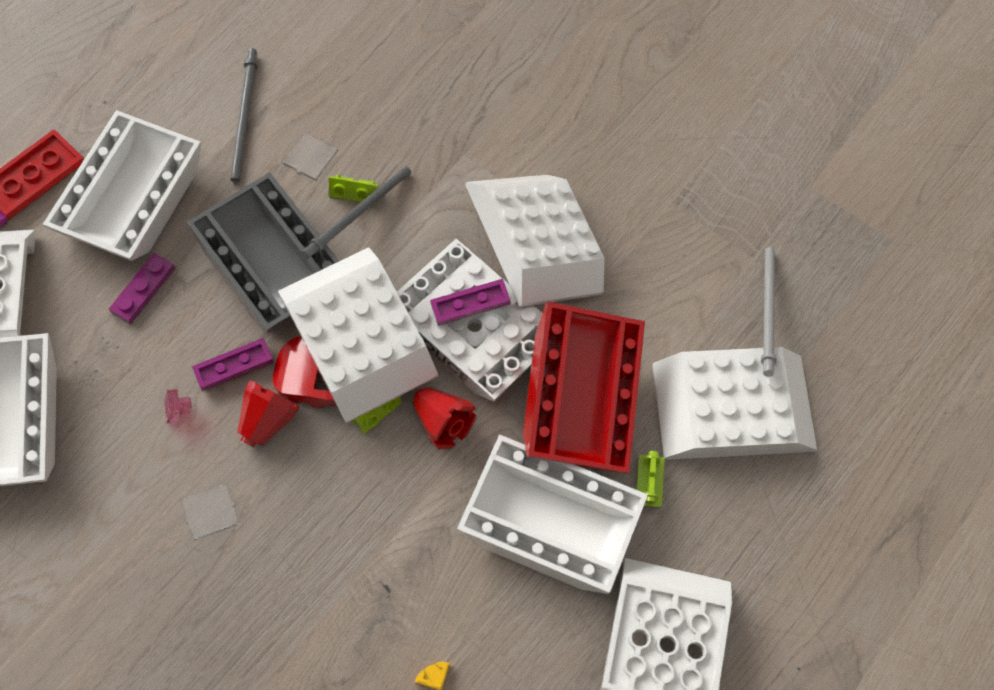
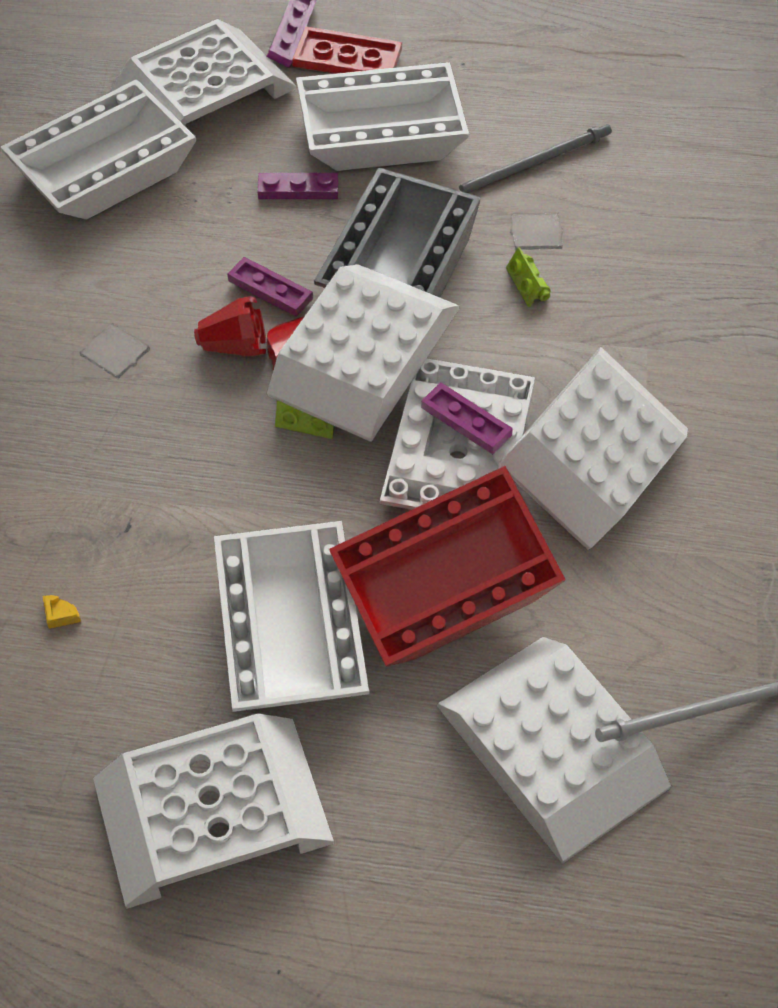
camera: 60 degrees right, 10 degrees down
clear pink tile [164,389,192,424] -> none
dark grey bar [301,166,411,259] -> none
red cone [413,387,477,449] -> none
lime hinge [636,451,665,508] -> none

